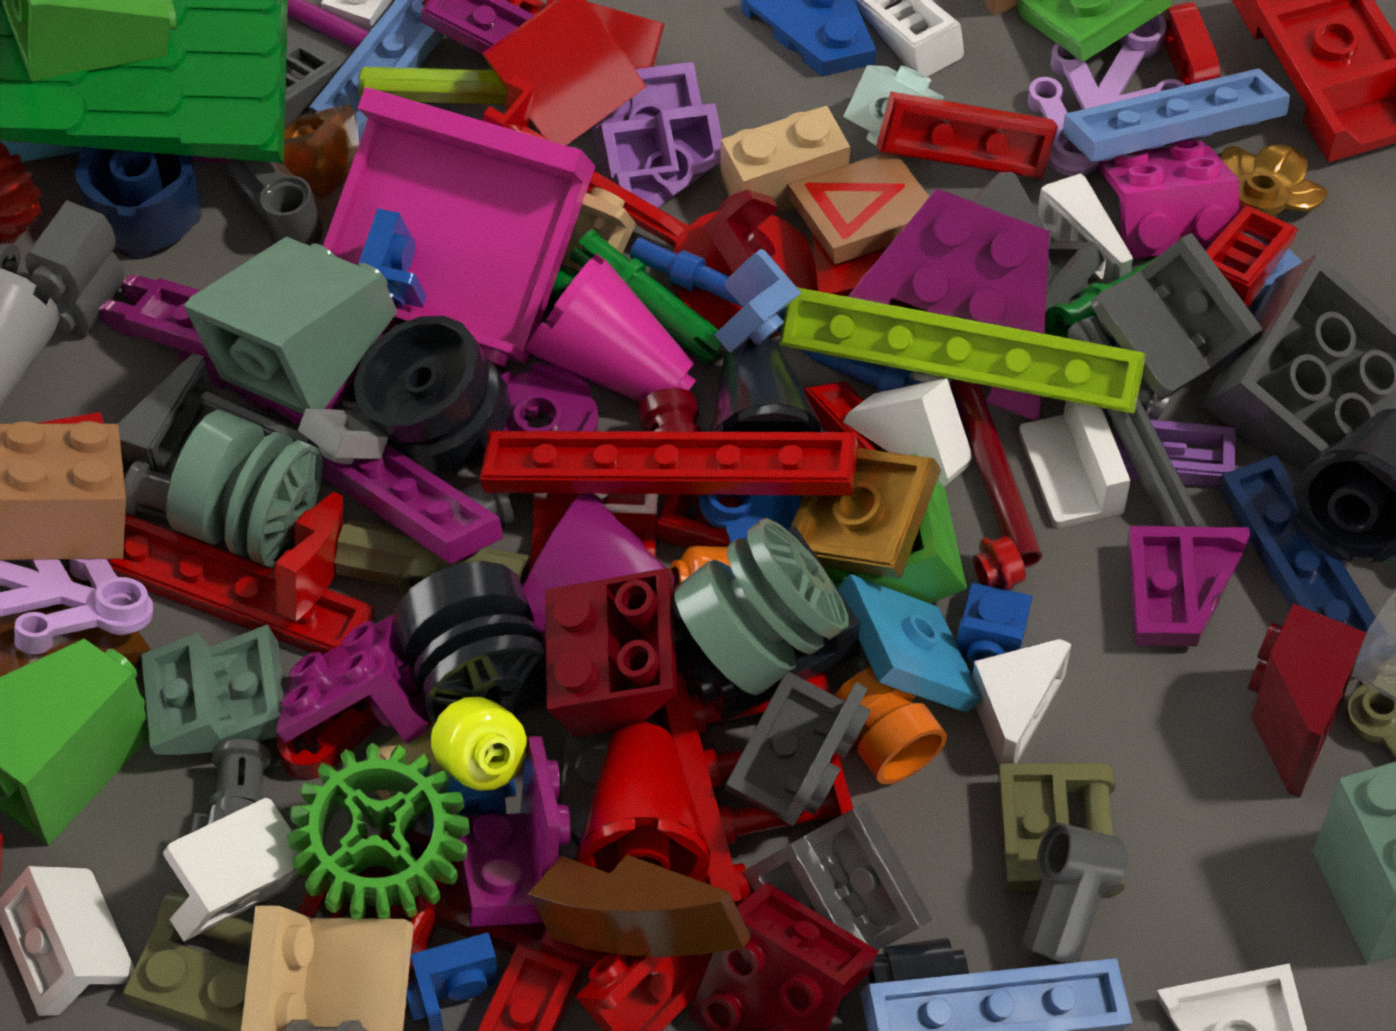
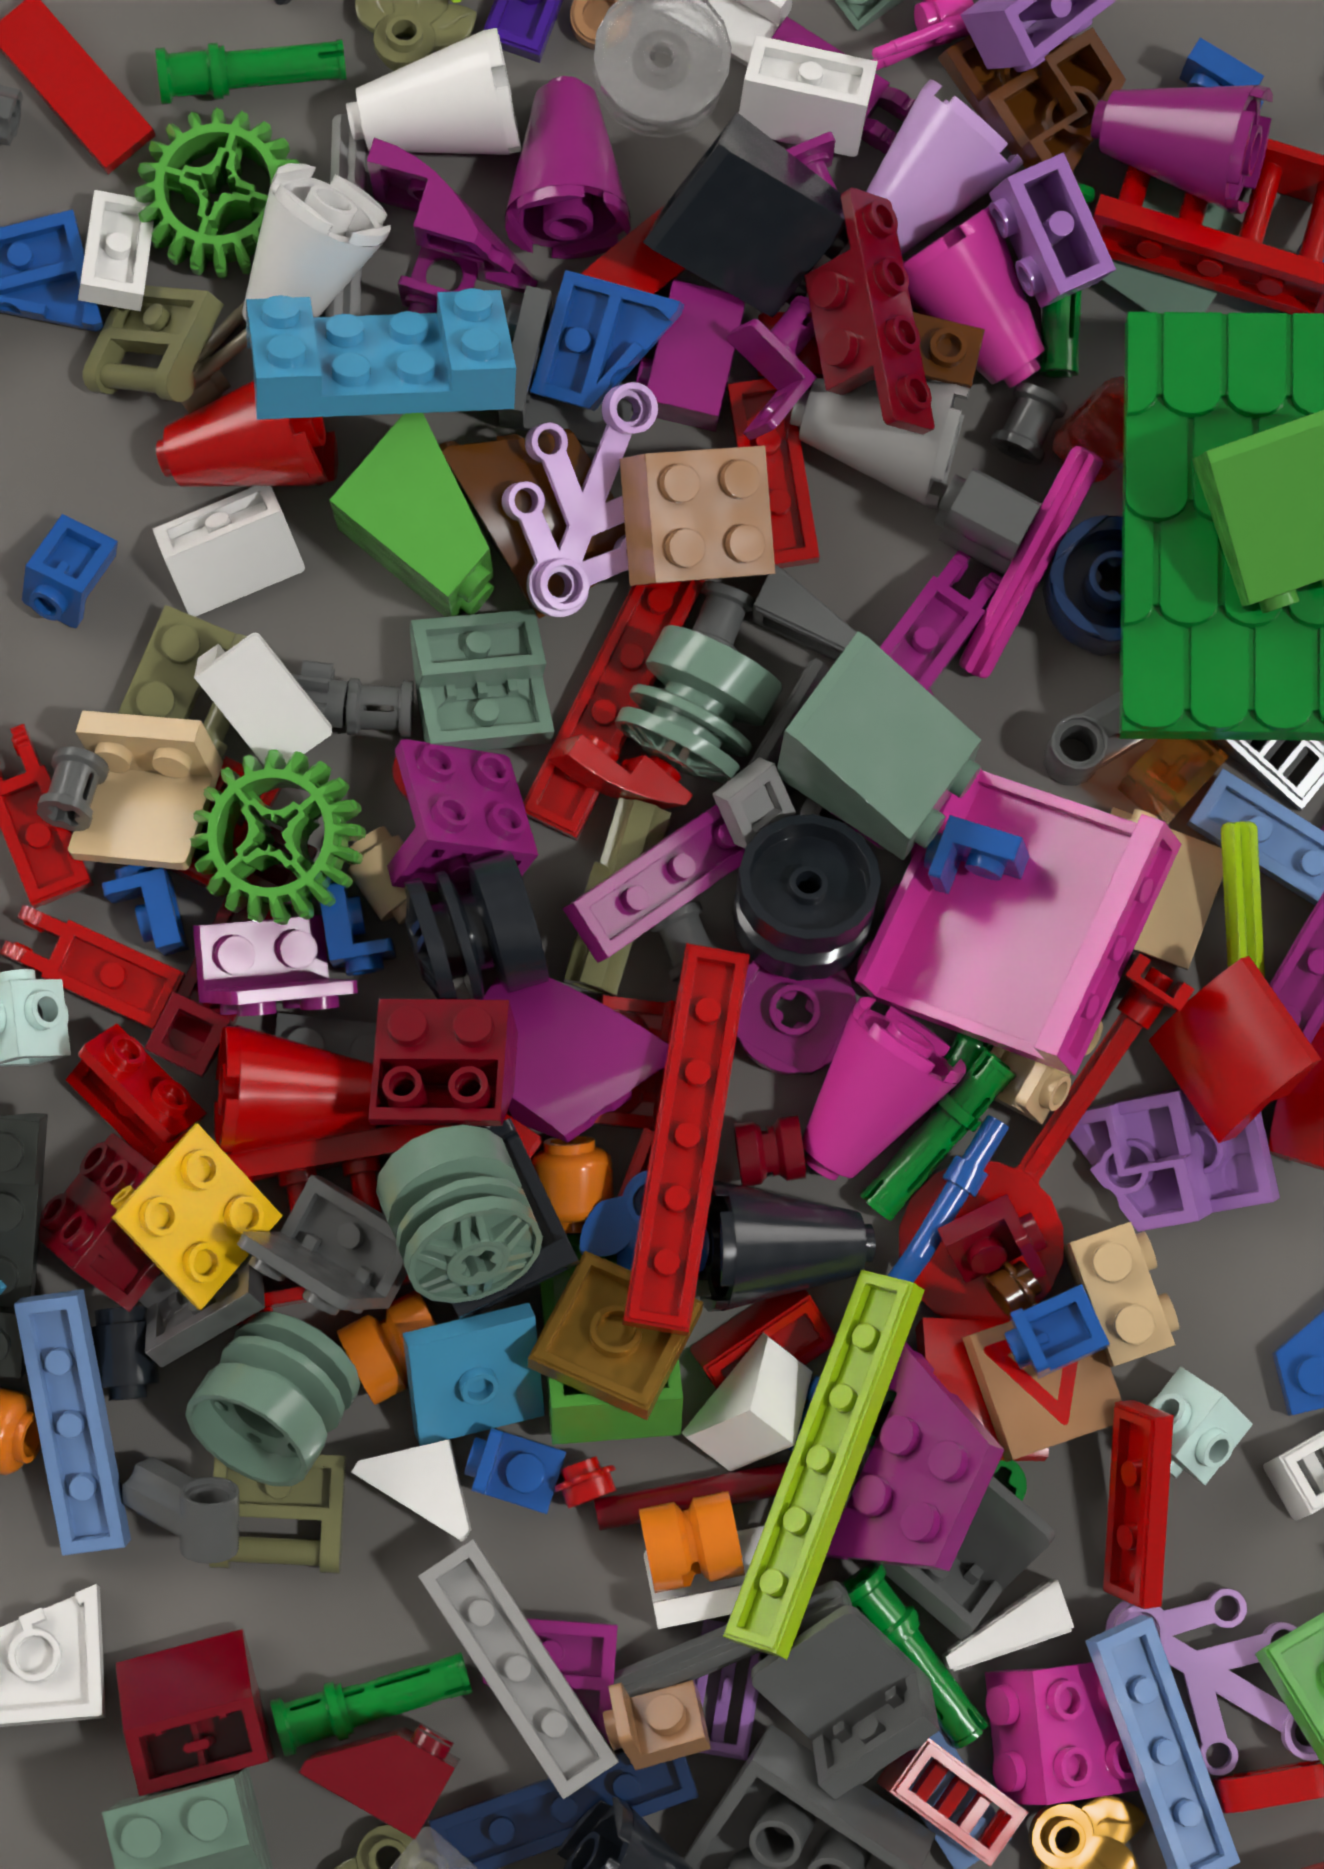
camera: 90 degrees right, 25 degrees up
neon yellow head [431,697,528,791] -> none
reddish brown slope [528,854,751,957] -> none
medium blue bracket [714,249,801,353] -> none
none -> yellow hinge [111,1123,282,1310]
none -> dark red slope [116,1628,275,1796]
none -> sand green wheel [185,1311,361,1486]
none -> green pin [270,1652,473,1757]
none -> light grey plate [418,1539,619,1799]
none -> medium nougat bracket [603,1680,711,1770]
none -> orange wheel [639,1491,745,1593]
none -> dark pink axle [959,446,1103,679]
none -> reddish brown plate [983,1260,1042,1318]
none -> blue bracket [1004,1284,1110,1379]

